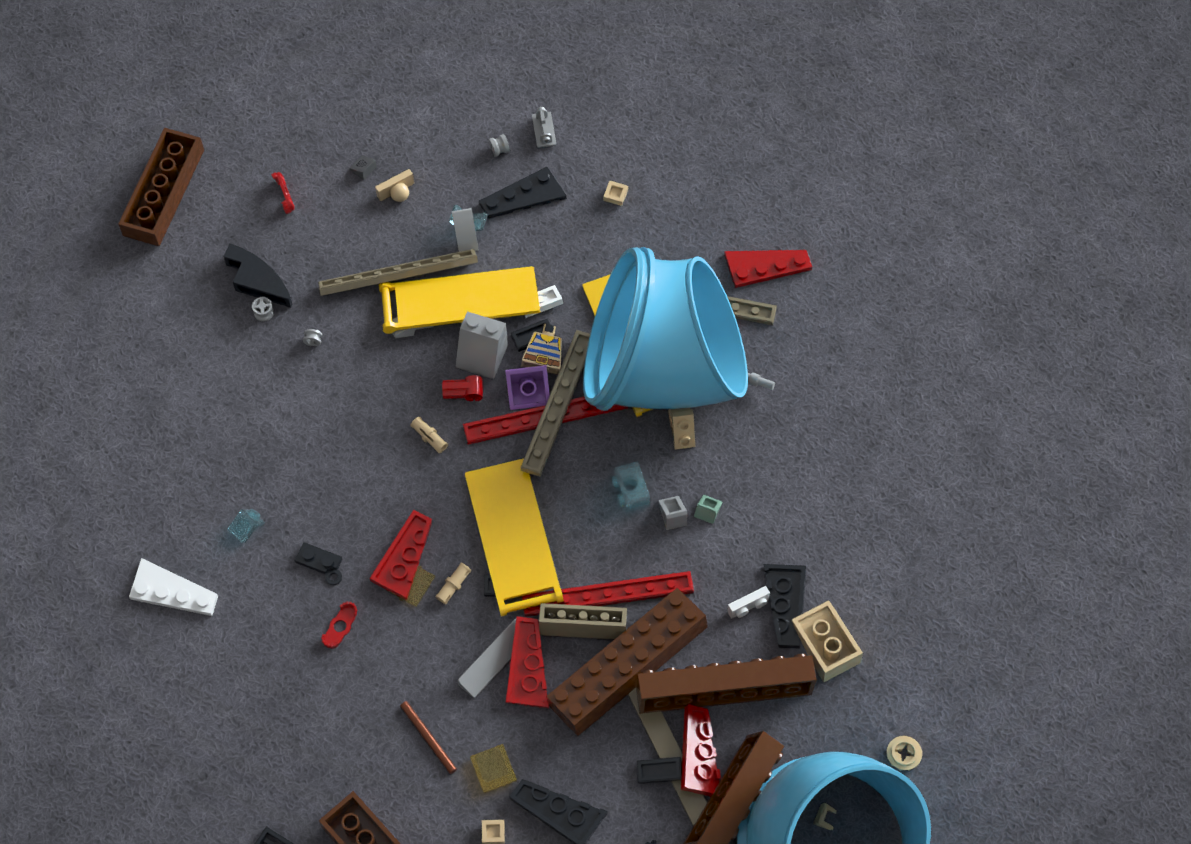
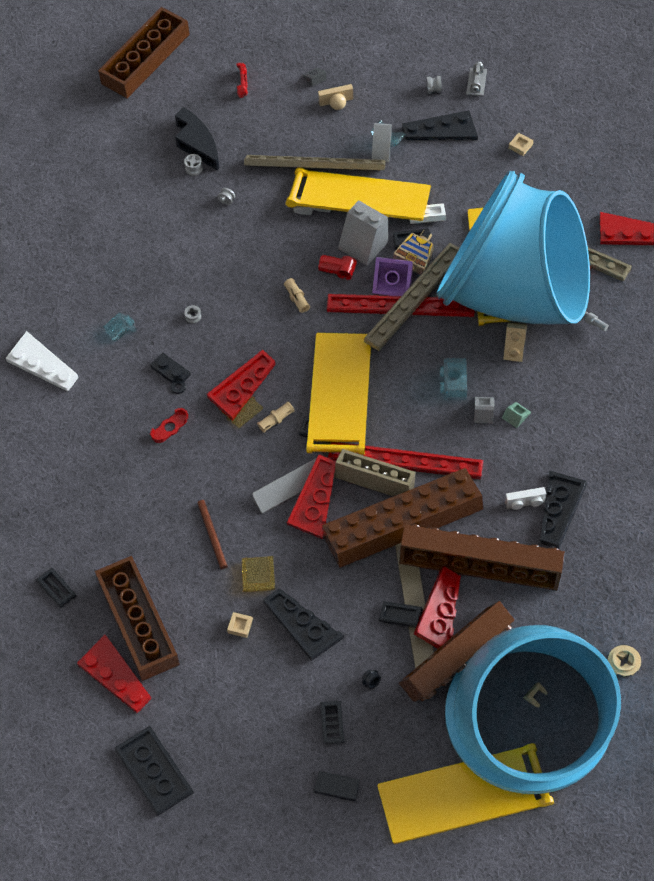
camera: 20 degrees right, 5 degrees down
tan slope [792,601,863,682] -> none
none -> light grey bush [184,305,201,323]

